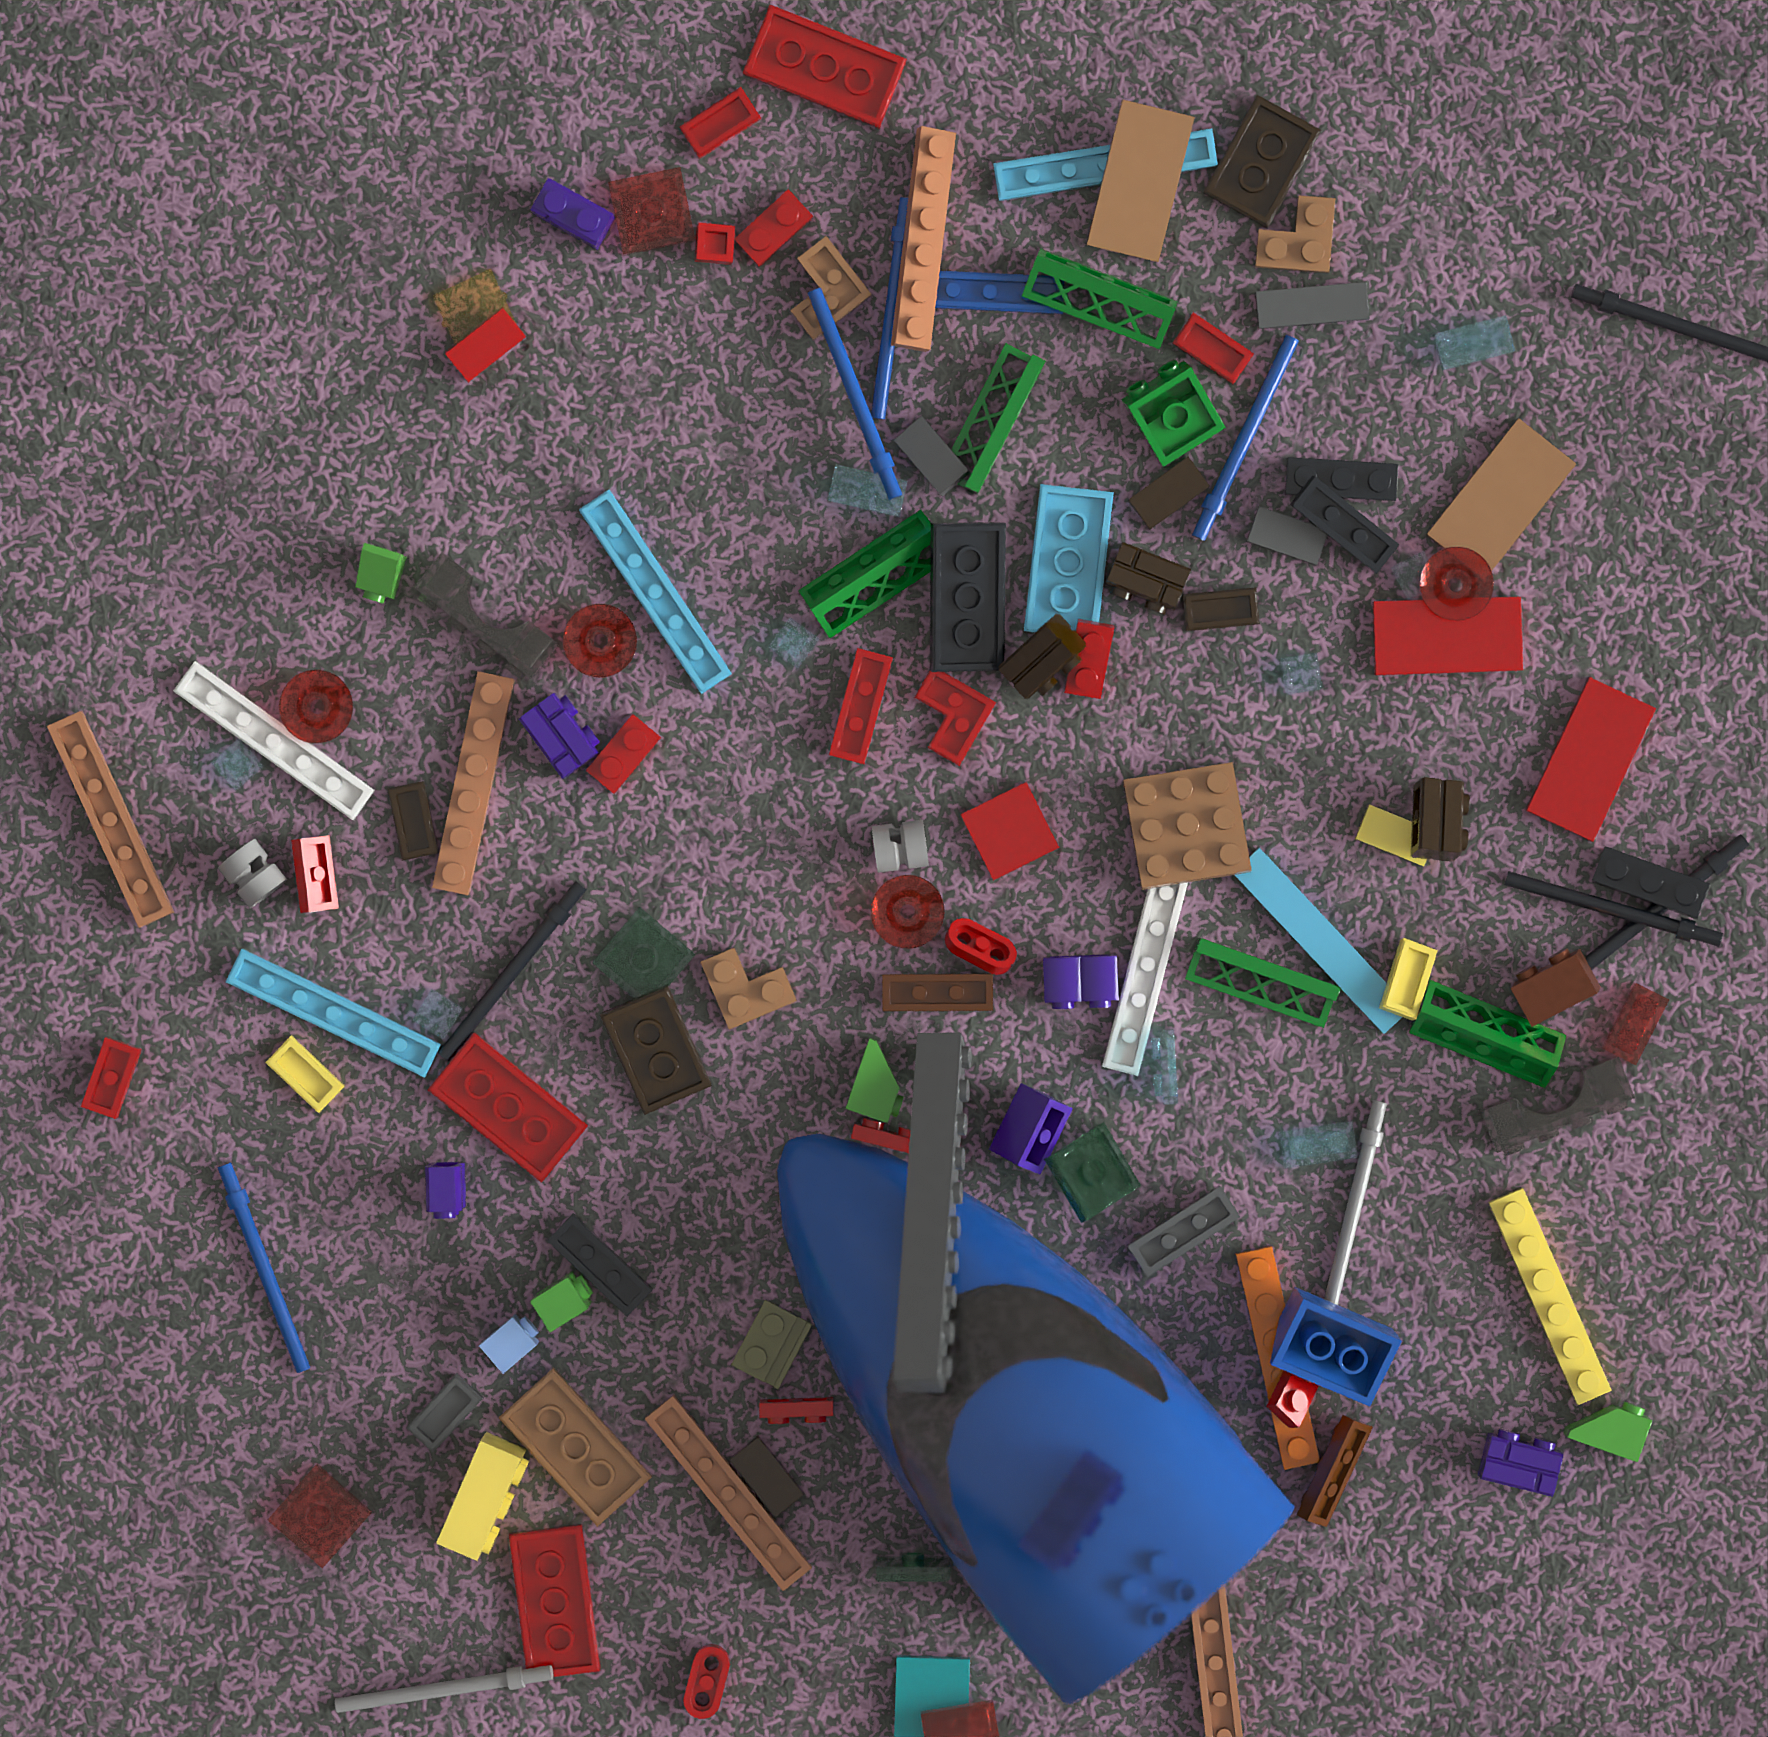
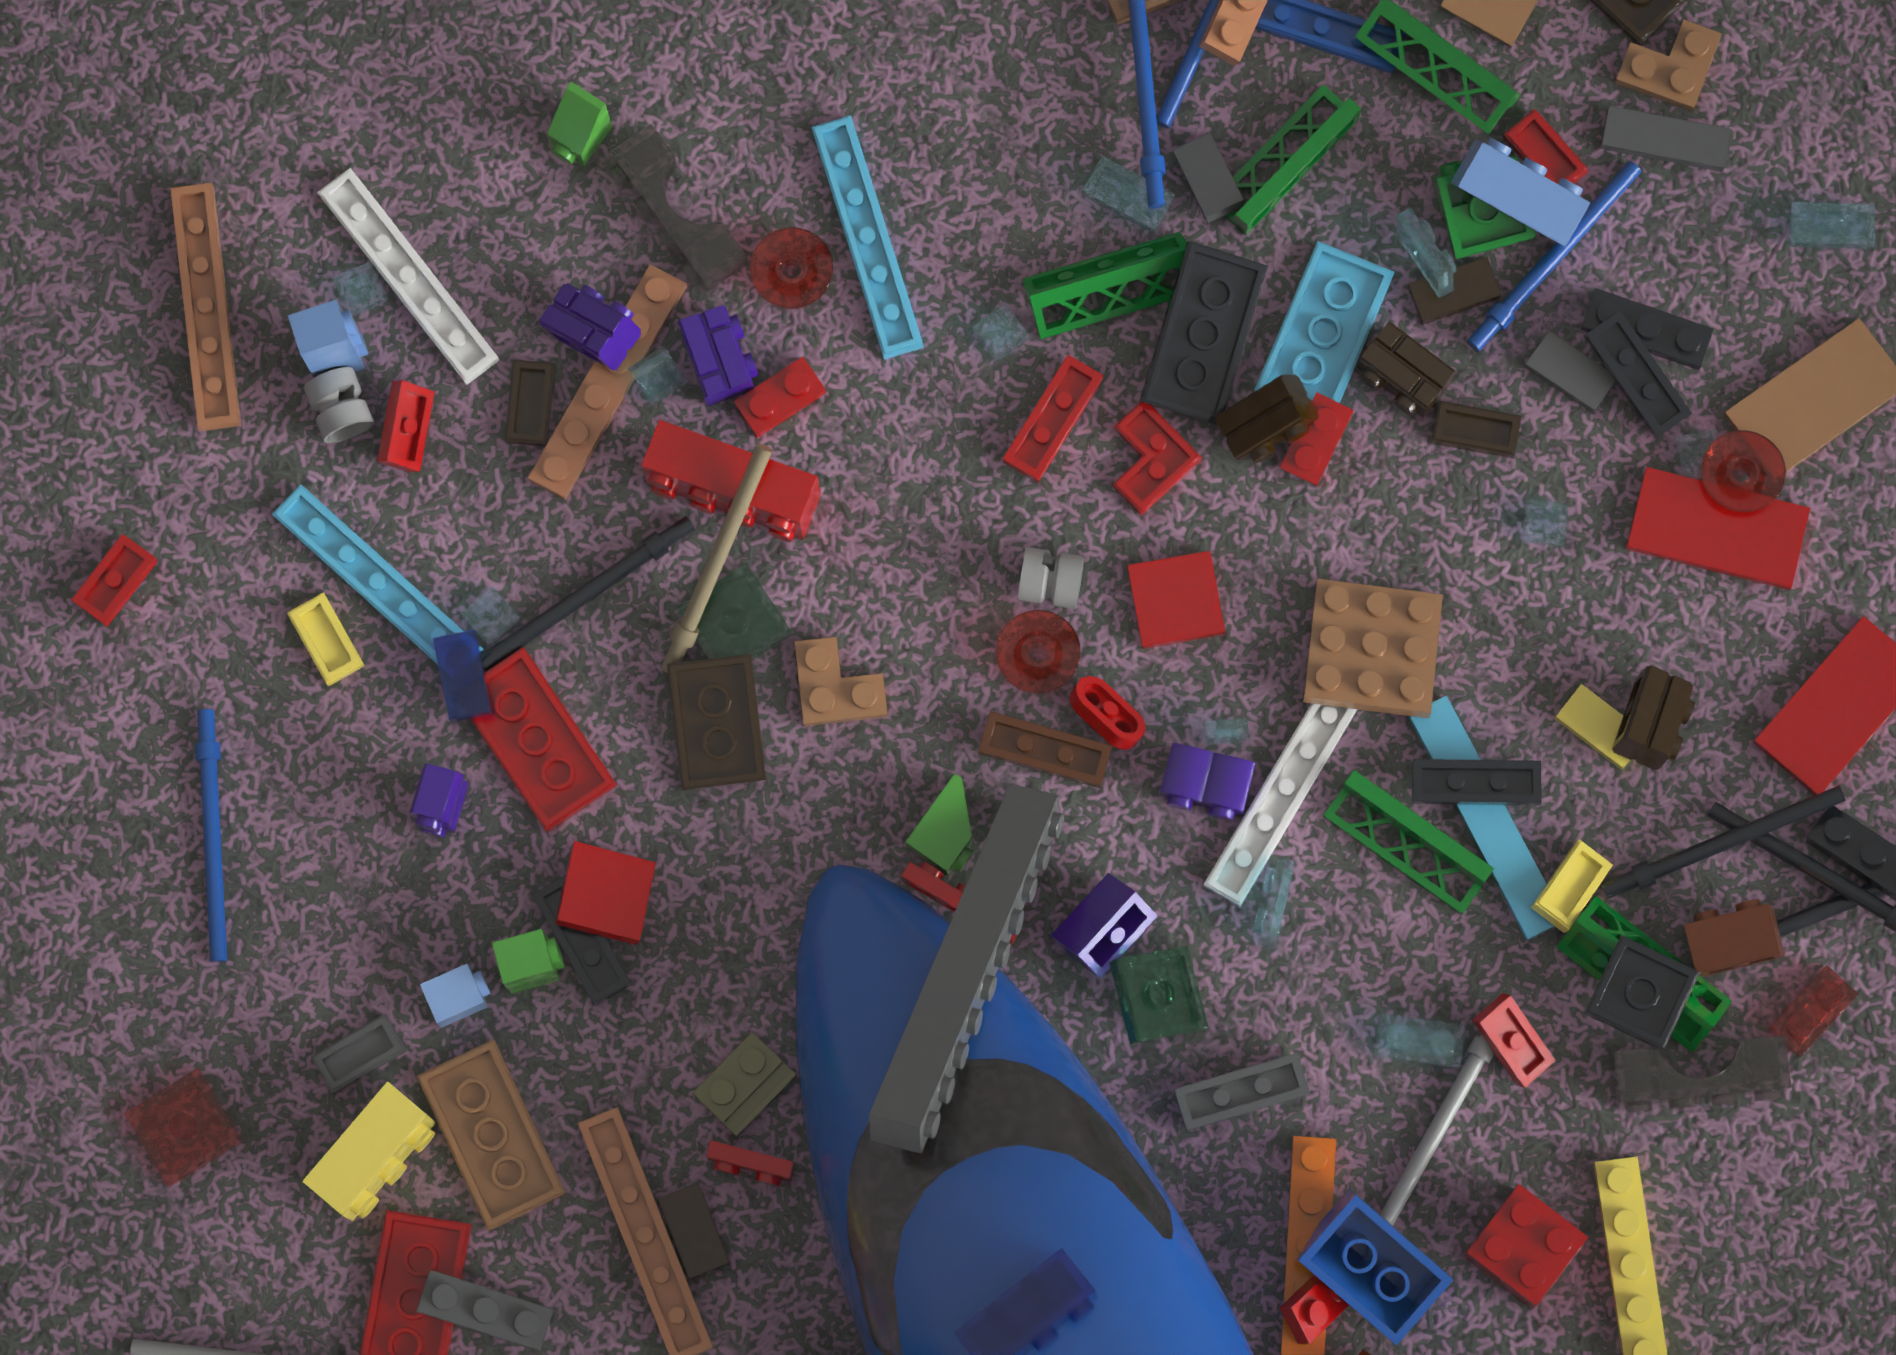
camera: 30 degrees right, 10 degrees down
clear red dish [279,670,353,743] -> none
none -> medium blue brick [288,300,369,377]
none -> dark grey plate [416,1270,554,1351]
none -> clear blue plate [433,630,492,722]
none -> dark purple brick [539,283,641,371]
none -> red tile [555,841,656,945]
none -> clear light blue tile [628,346,687,405]
none -> red brick [641,419,821,542]
none -> dark tan bar [661,444,773,673]
none -> clear light blue tile [1204,718,1249,745]
none -> clear light blue plate [1396,208,1456,298]
none -> black plate [1412,759,1542,805]
none -> medium blue brick [1451,137,1590,247]
none -> red brick [1463,1184,1589,1309]
none -> plate [1472,993,1556,1088]
none -> black tile [1584,935,1700,1051]
none -> black bar [1601,785,1846,899]

